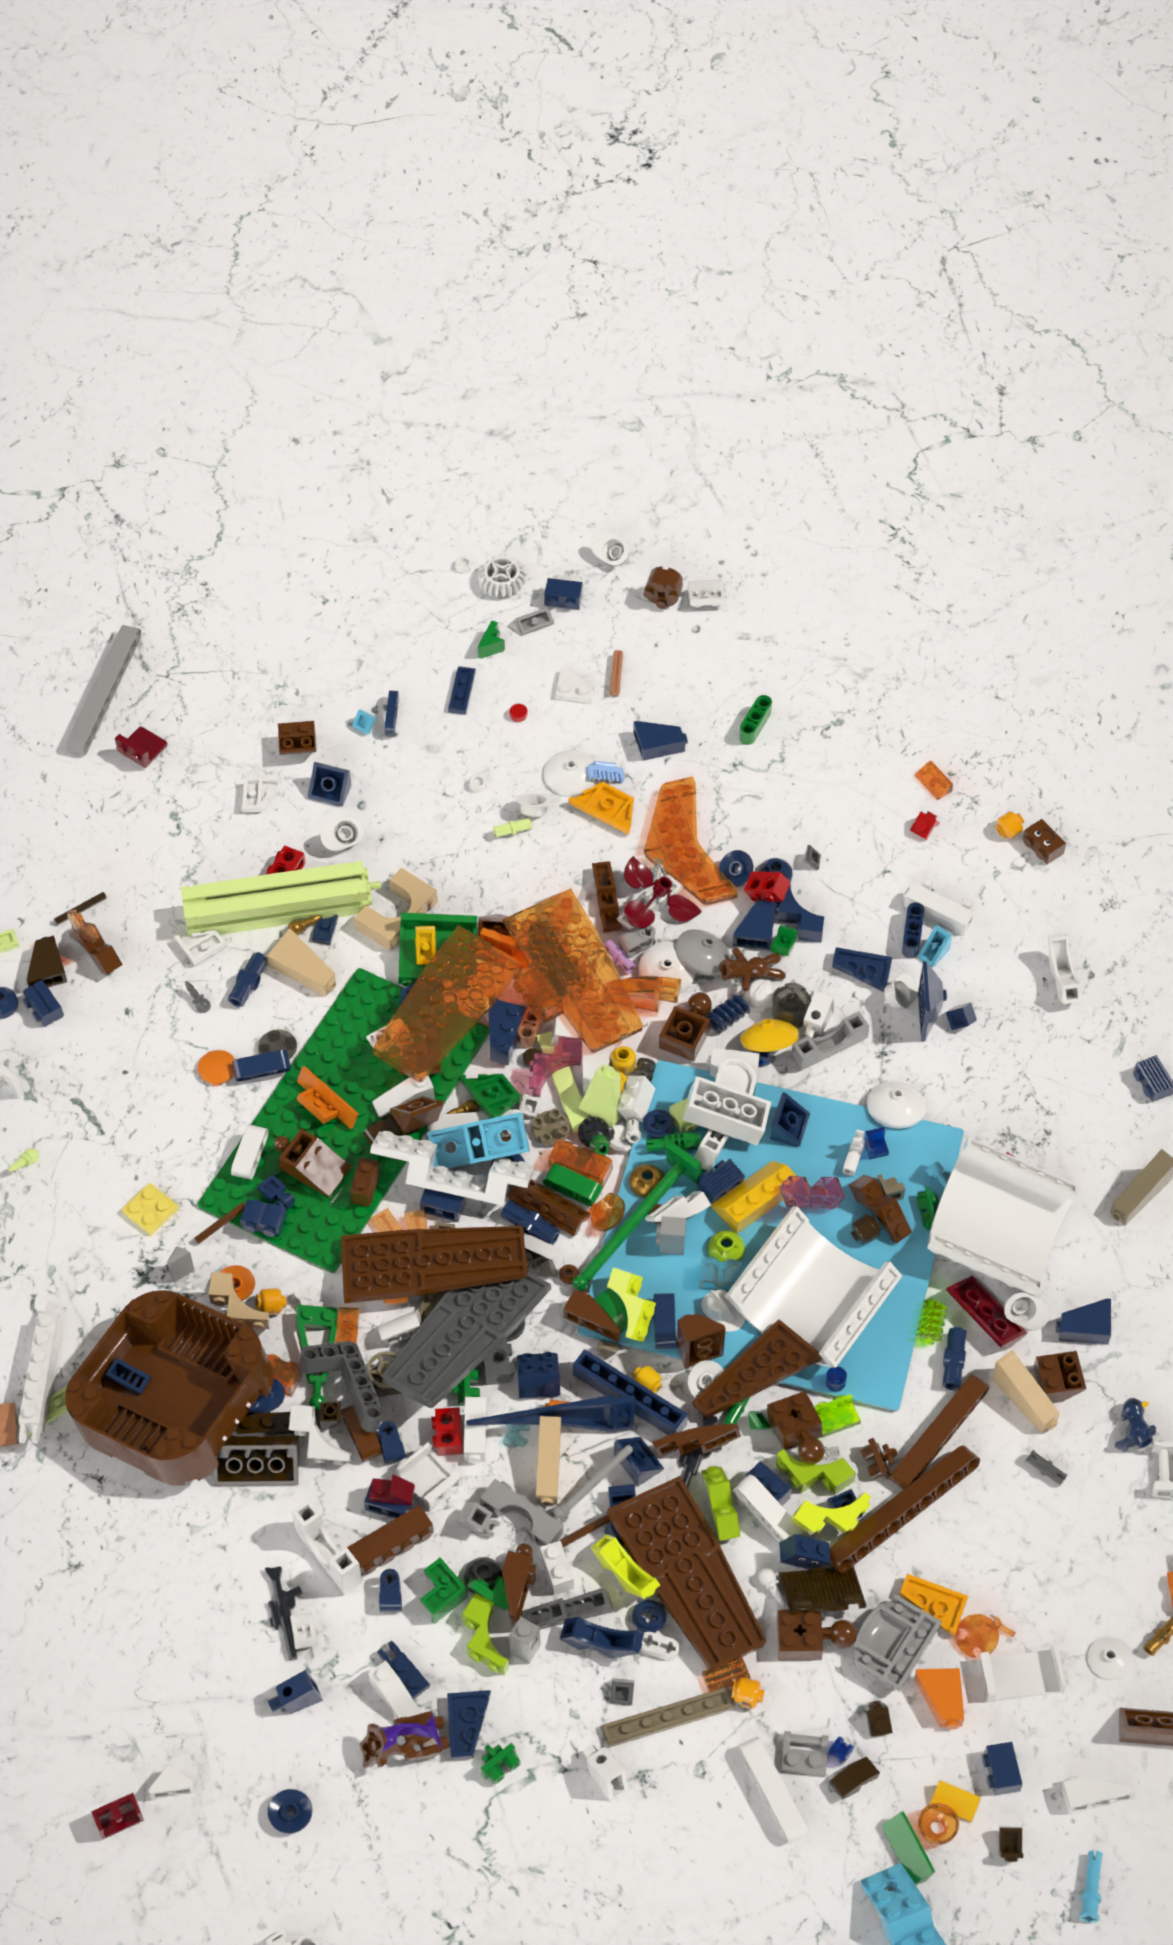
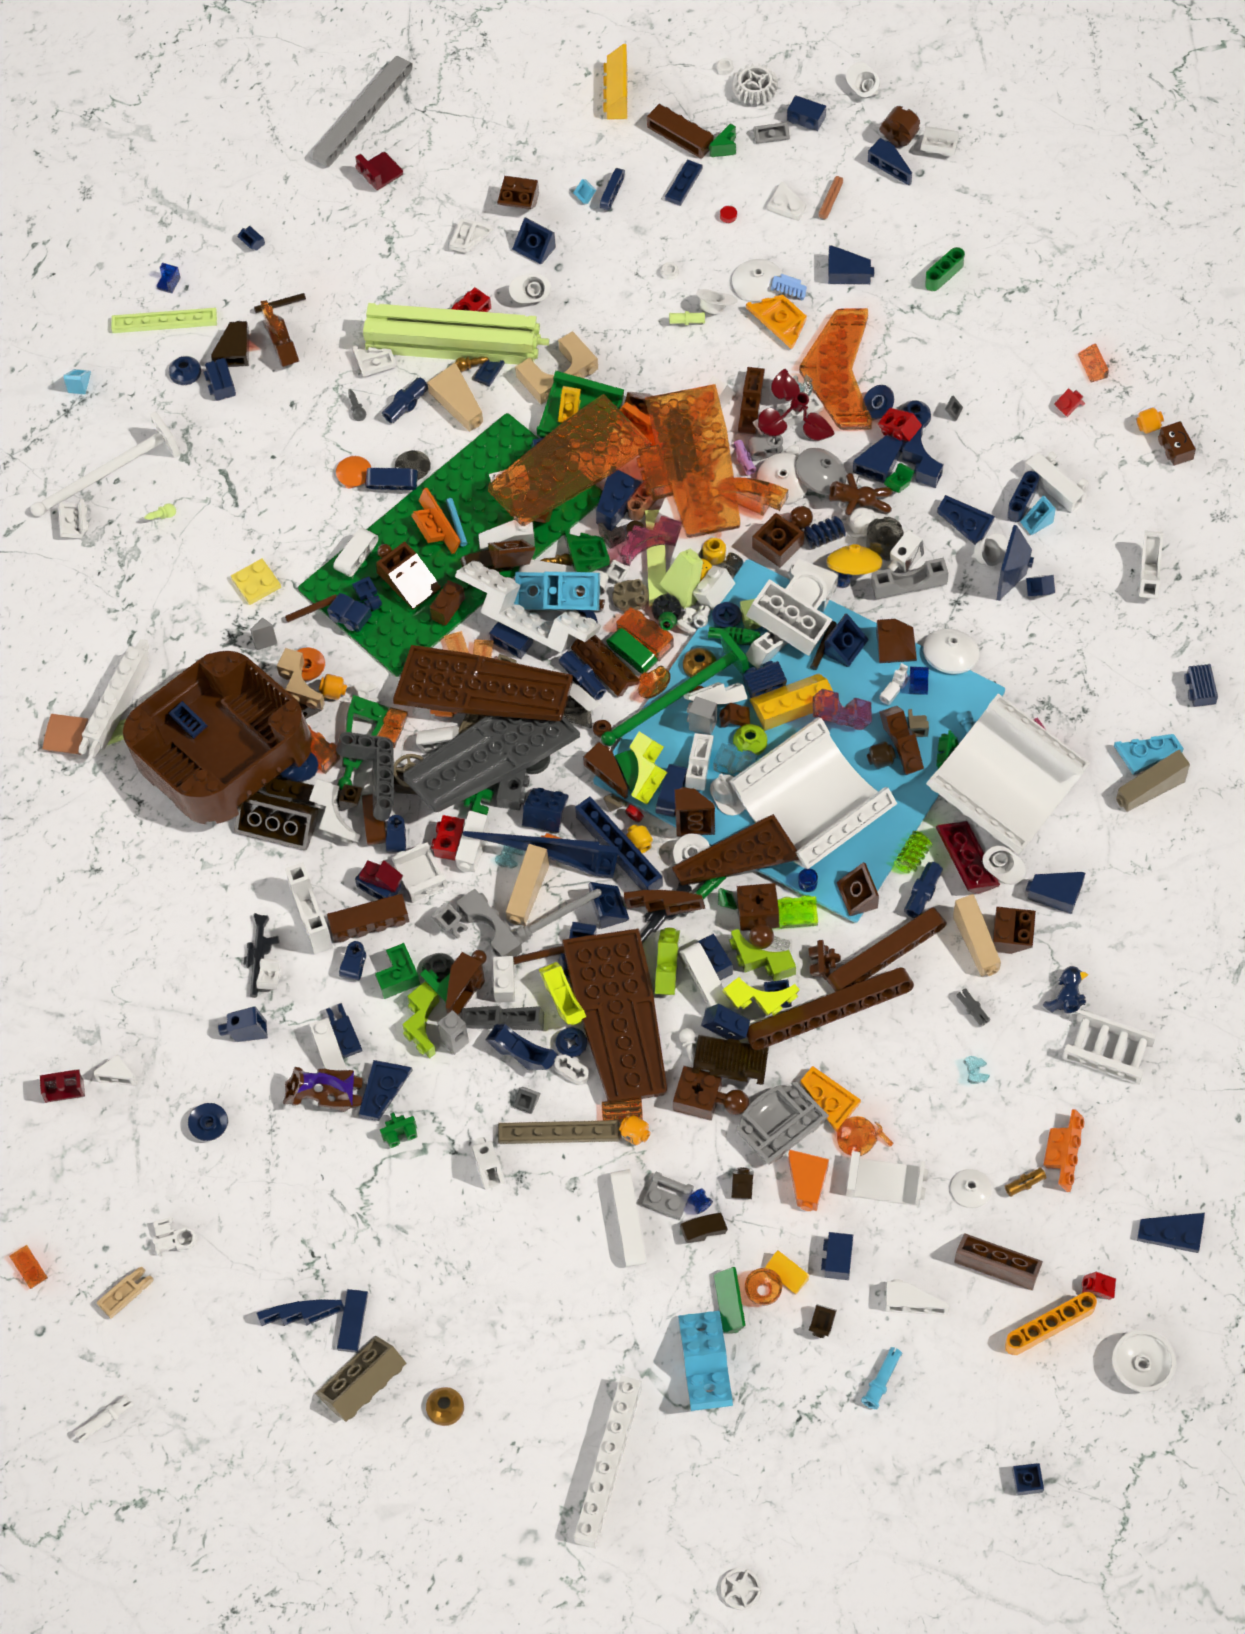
camera: 20 degrees right, 5 degrees up
none -> dark blue piece [237,226,265,250]
none -> medium azure bar [446,498,467,546]
none -> clear smoke panel [598,522,626,549]
none -> yellow slope [603,44,627,120]
none -> red tile [625,805,644,822]
none -> reddish brown brick [647,104,714,159]
none -> white slope [685,733,714,791]
none -> reddish brown bracket [719,703,750,728]
none -> dark brown bar [810,621,837,670]
none -> reddish brown slope [836,862,879,916]
none -> dark blue slope [867,138,912,186]
none -> reddish brown slope [876,619,917,663]
none -> clear light blue piece [963,1056,990,1084]
none -> medium azure wing [1114,734,1184,775]

